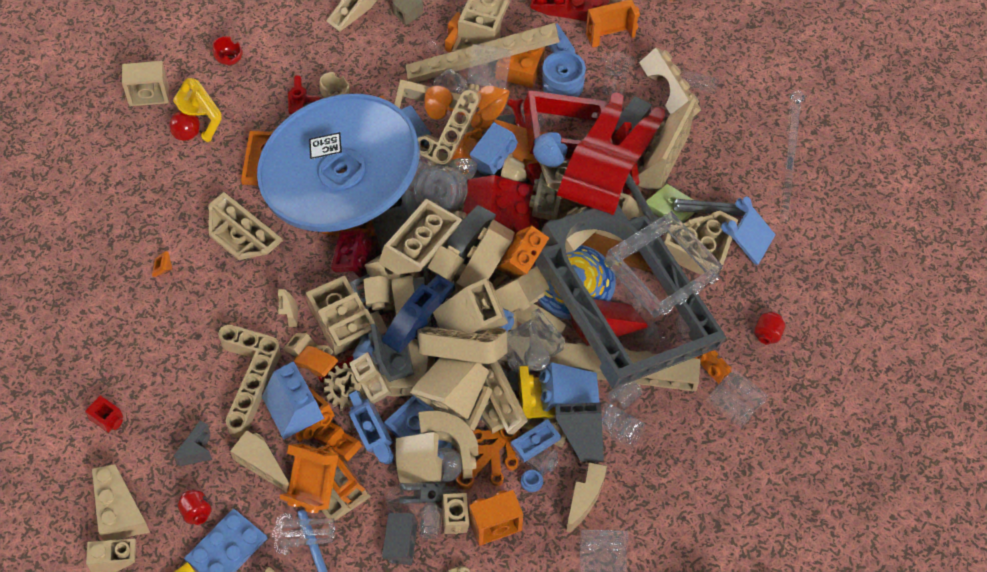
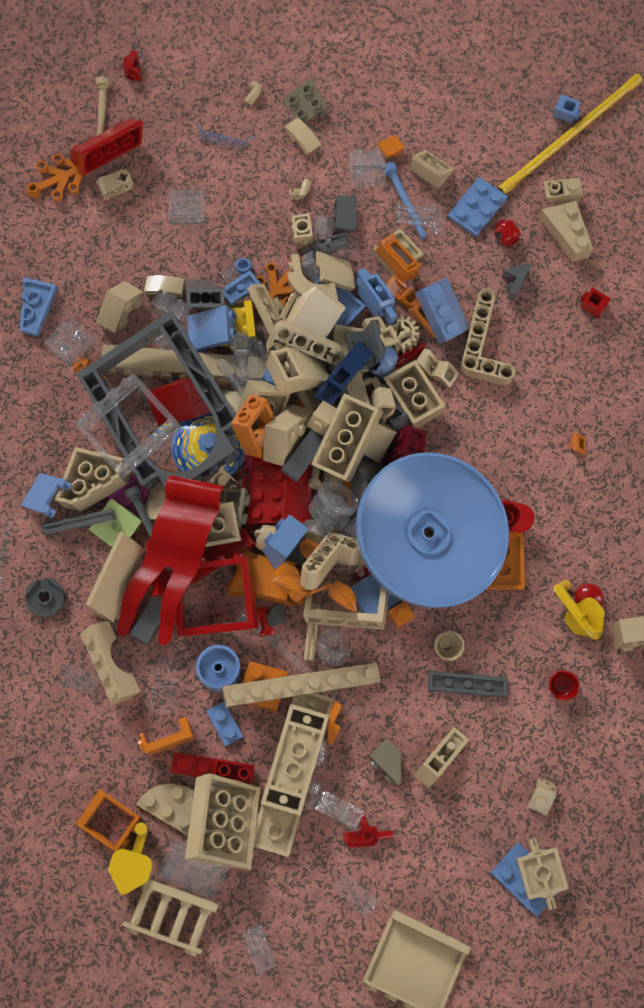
camera: 175 degrees right, 15 degrees up
tan wedge [209,192,283,260] -> none
tan slope [230,430,289,493] -> none
tan slope [278,289,298,327] -> none
orange panel [279,444,339,513] -> none
red piece [288,75,321,114] -> none
orange slope [294,345,338,377] -> none
sticker [309,132,342,159] -> none
tan slope [317,292,375,347] -> none
clear tile [467,43,512,89] -> none
orange brick [469,490,523,546] -> none
medium blue hair [533,132,567,167] -> none
tan slope [567,463,607,532] -> none
red head [754,312,786,345] -> none
none -> medium blue wing [20,277,58,337]
none -> dark grey plate [25,578,65,618]
none -> tan brick [96,281,143,333]
none -> tan slope [144,276,185,298]
none -> dark grey tile [427,671,508,698]
none -> red piece [501,500,535,533]

